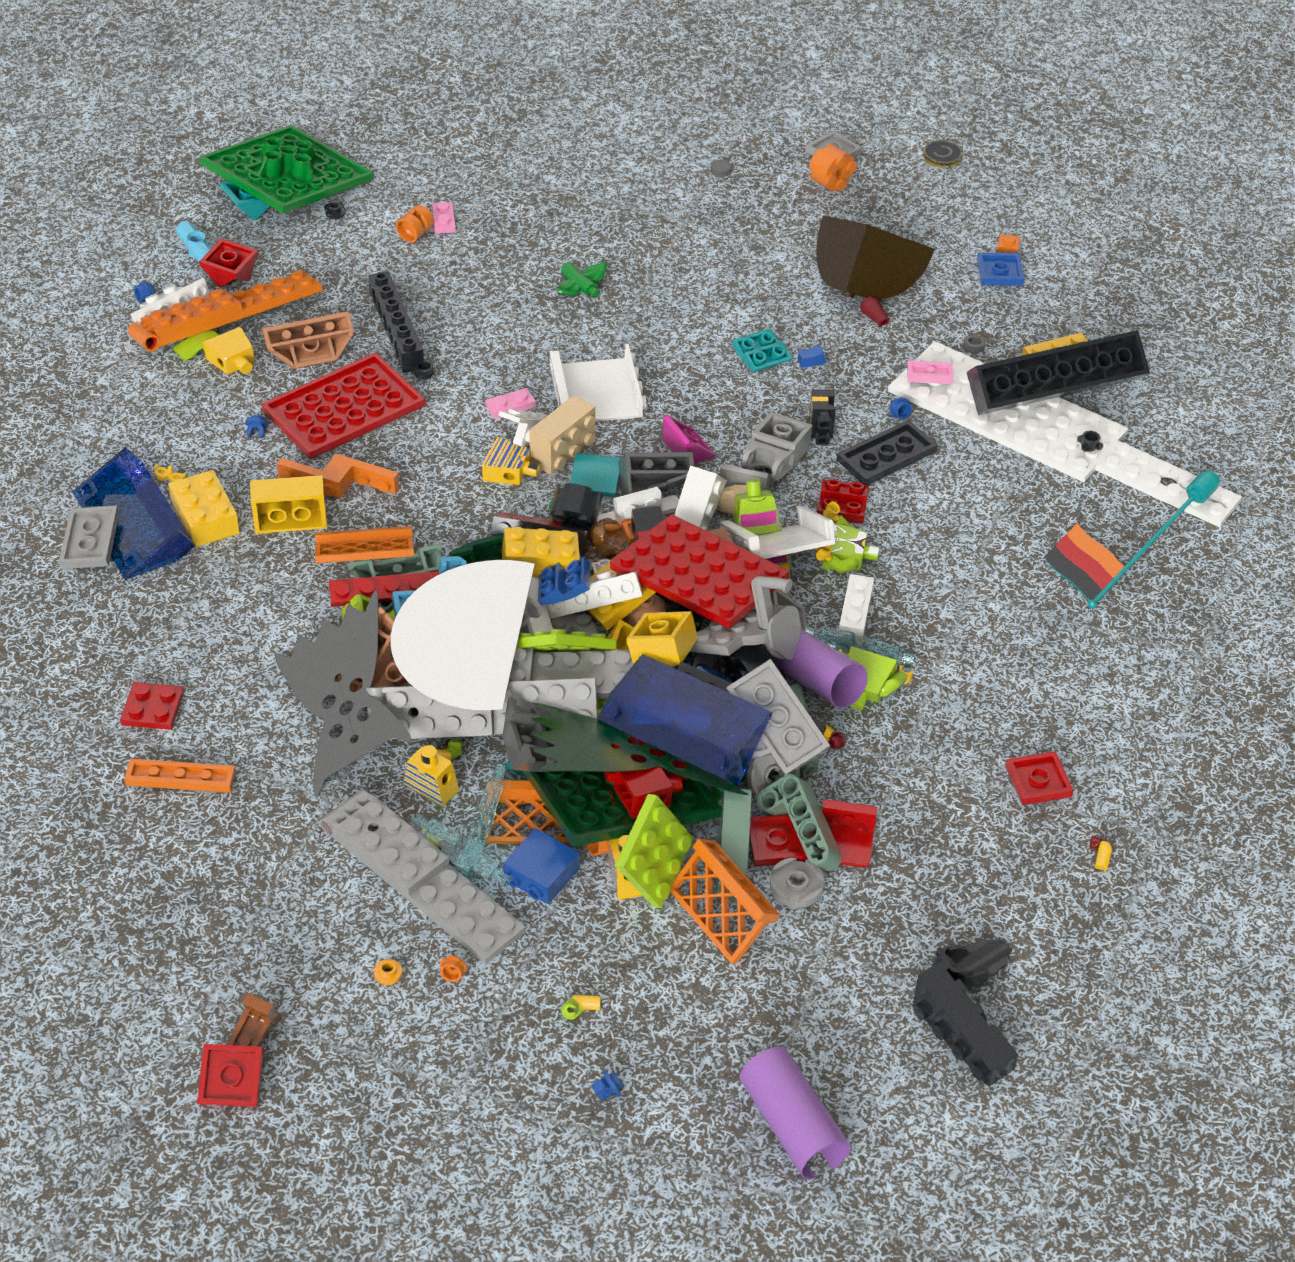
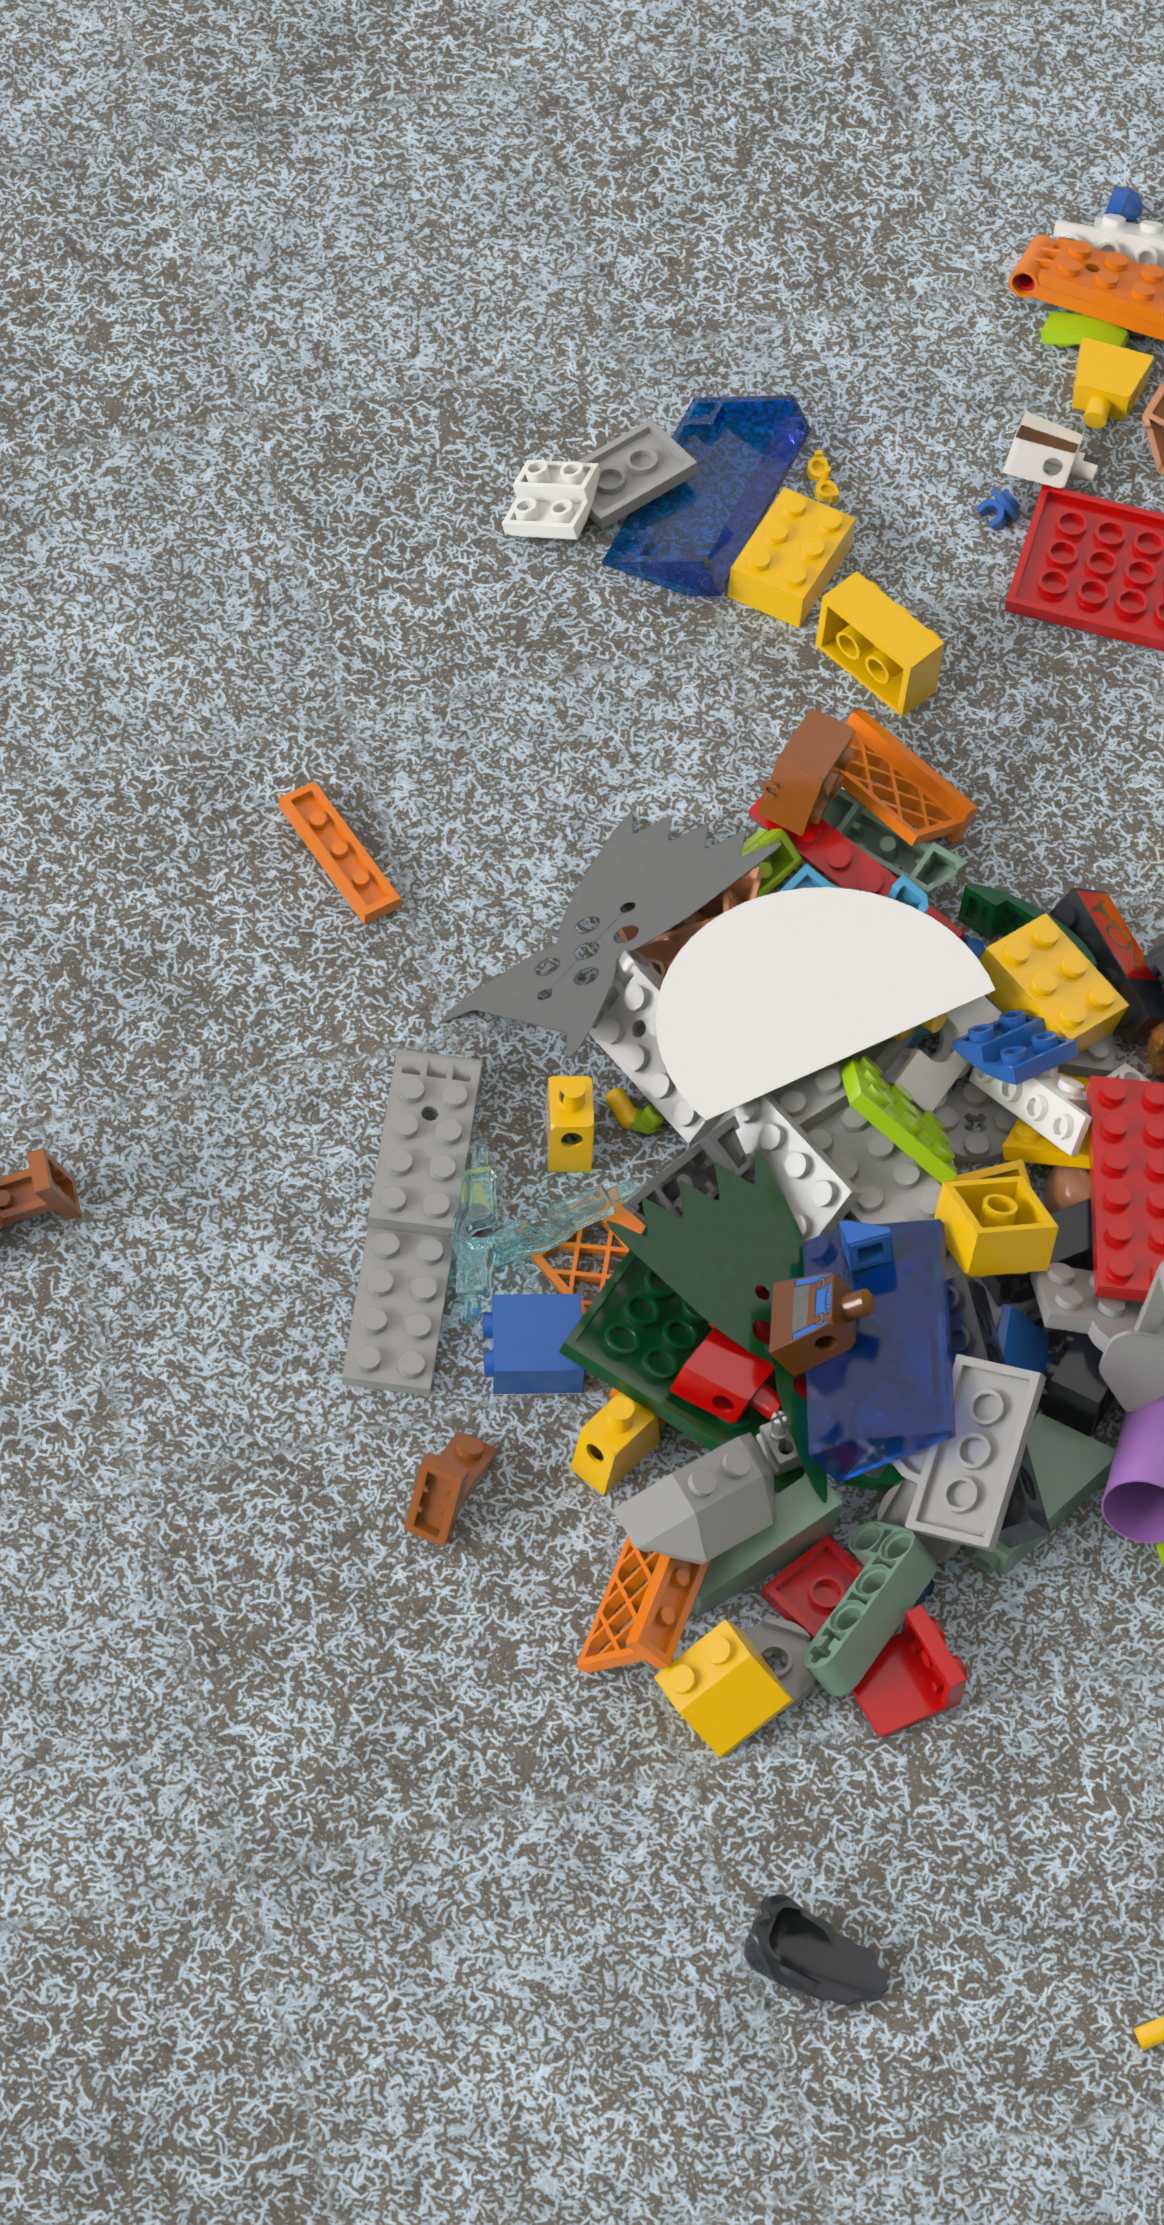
camera: 50 degrees right, 10 degrees up
red plate [120,682,184,730] -> none
orange bracket [277,453,400,499] -> none
light orange plate [374,959,402,985] -> none
orange plate [440,955,467,982] -> none
arm [561,995,601,1020] -> none
blue plate [591,1070,623,1100] -> none
lime plate [615,794,693,908] -> none
medium lavender piece [740,1047,851,1179] -> none
dark red arm [823,724,846,750] -> none
black wedge [912,959,1018,1087] -> none
none -> dark orange bracket [404,1431,498,1548]
none -> white slope [502,460,600,540]
none -> light grey wedge [612,1433,774,1565]
none -> yellow slope [654,1619,794,1758]
none -> light grey piece [756,1411,803,1476]
none -> dark orange brick [757,708,856,836]
none -> reddish brown torso [769,1272,875,1376]
none -> blue slope [839,1220,894,1271]
none -> white torso [1003,412,1100,488]

